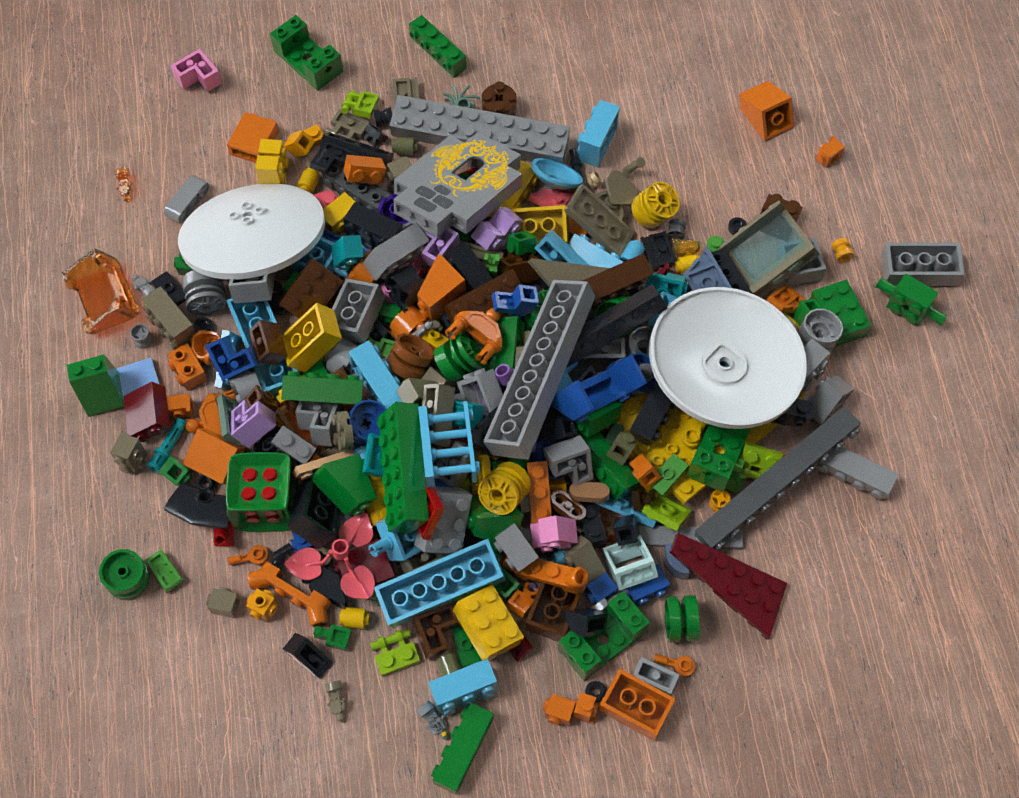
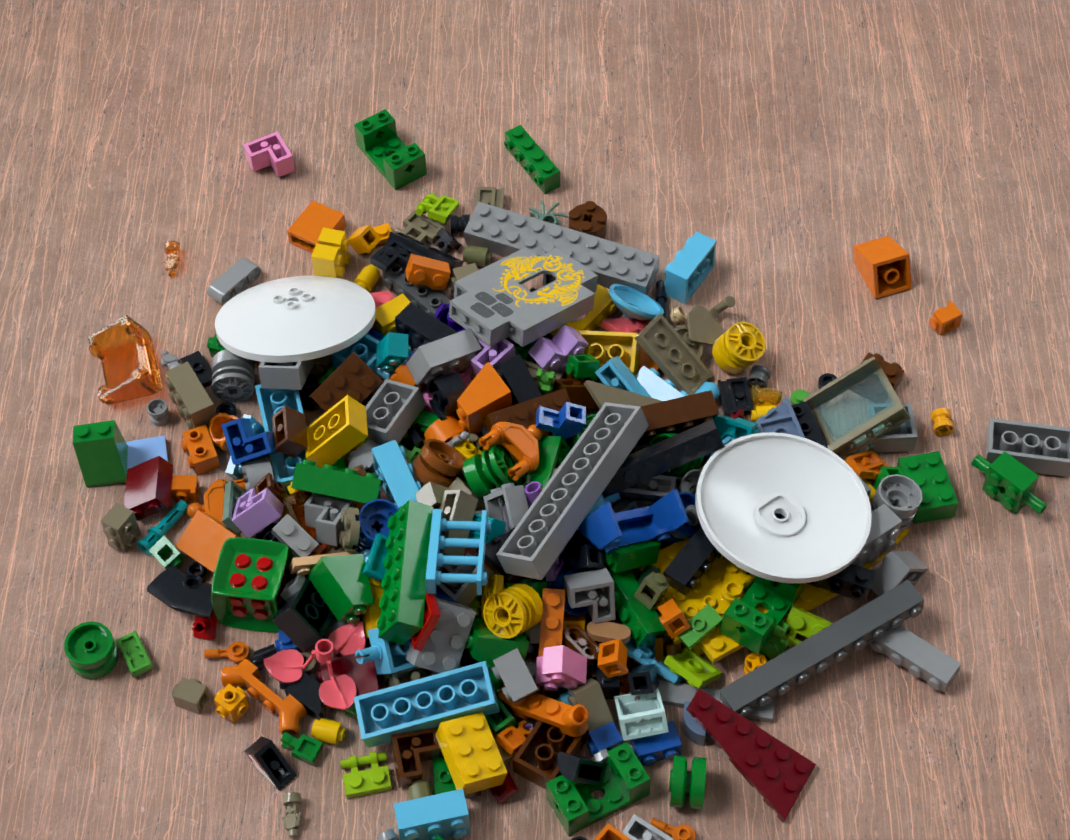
camera: 10 degrees right, 10 degrees down
none -> light grey tile [280,575,306,600]
none -> orange brick [597,639,628,678]

